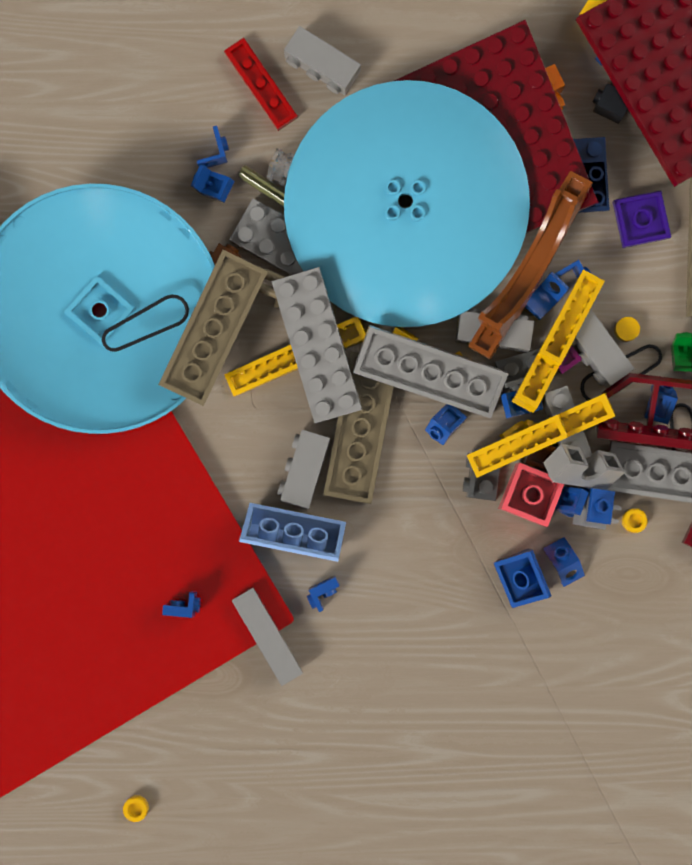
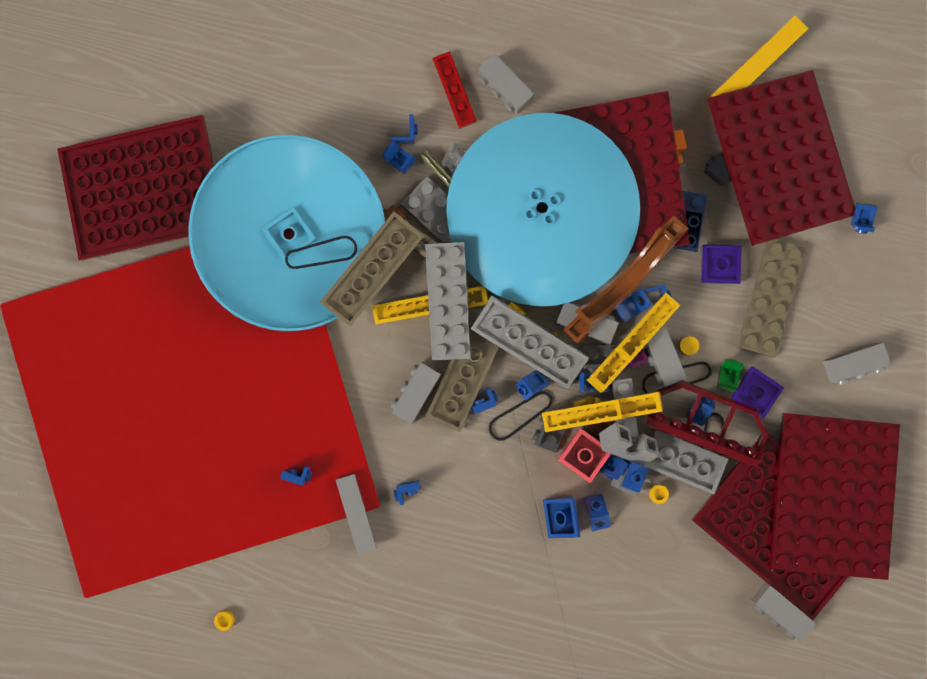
camera: 15 degrees right, 0 degrees up
light blue slope [239,503,346,562] -> none
none -> blue bracket [472,388,499,414]
none -> black piece [489,391,552,441]

